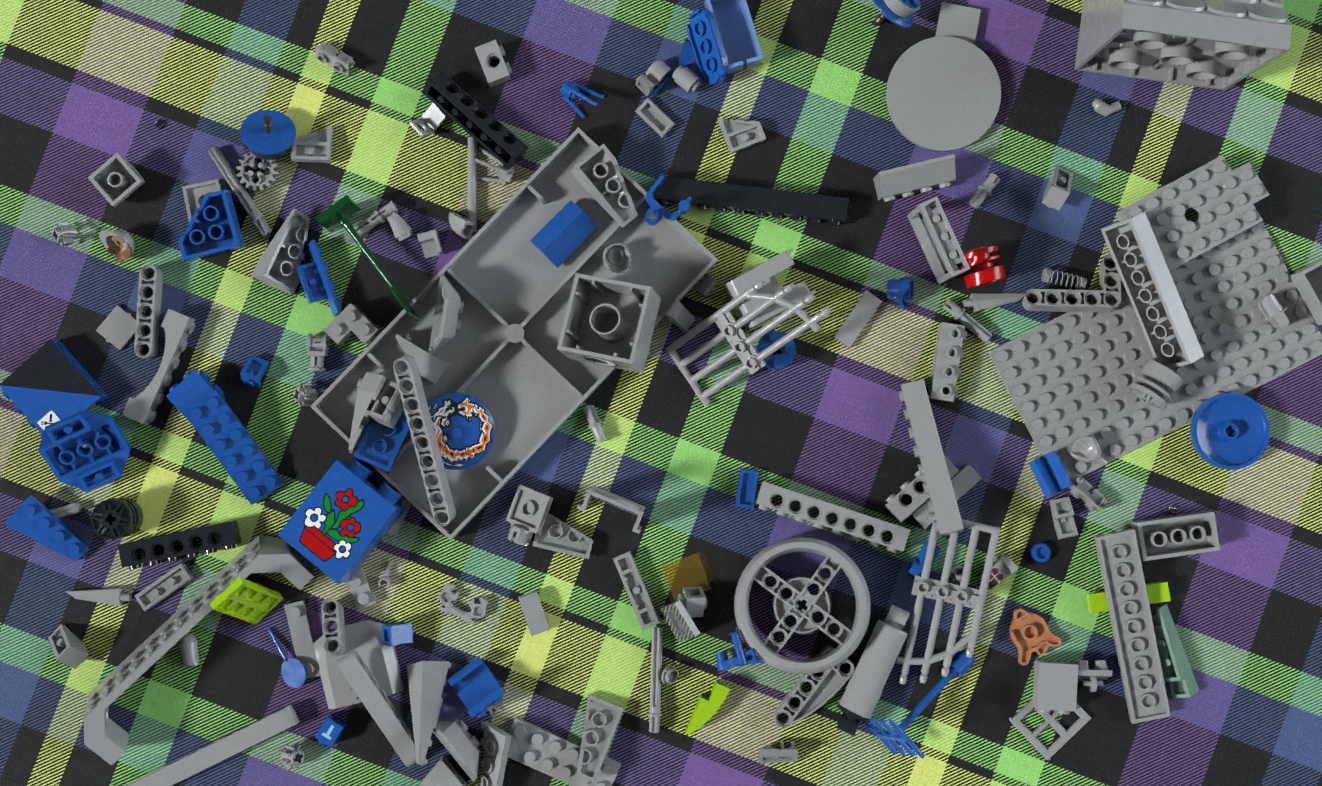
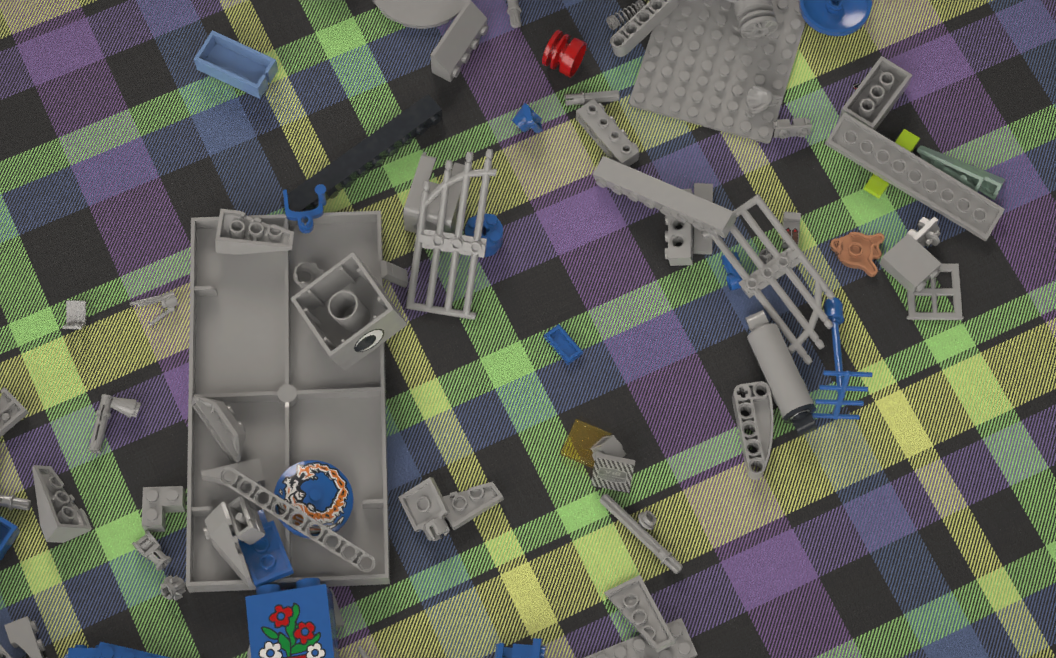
camera: 45 degrees left, 20 degrees down
blue bracket [240,355,269,388] -> none
blue bracket [296,239,342,316] -> none
dark green piece [316,195,419,321] -> none
light grey panel [417,230,444,259] -> none
black brick [423,72,529,169] -> none
light grey helmet [438,583,489,624] -> none
light grey brick [448,211,476,240] -> none
light grey piece [467,137,477,233] -> none
light grey brick [475,40,513,88] -> none
light grey slope [518,591,550,636] -> none
blue slope [530,200,598,268] -> none
blue plant [560,80,604,118] -> none
light grey piece [576,485,645,534] -> none
light grey axle [583,405,608,443] -> none
light grey plate [613,551,660,630] -> none
light grey leg [635,59,671,97] -> none
light grey tile [635,98,675,137] -> none
blue piece [651,39,696,95] -> none
light grey brick [672,65,701,93] -> none
lime slope [685,680,731,735] -> none
blue tile [687,9,728,84] -> none
light grey slope [695,275,718,298] -> none
blue piece [715,631,765,671] -> none
light grey wing [717,118,766,154] -> none
light grey wheel [734,537,871,675] -> none
light grey brick [755,481,910,553] -> none
light grey plate [758,741,798,763] -> none
light grey tile [833,290,882,348] -> none
light grey window [907,197,970,285] -> none
light grey bar [962,293,1026,312] -> none
blue panel [1029,451,1072,498] -> none
blue tile [1030,543,1051,563] -> none
light grey slope [1050,496,1079,540] -> none

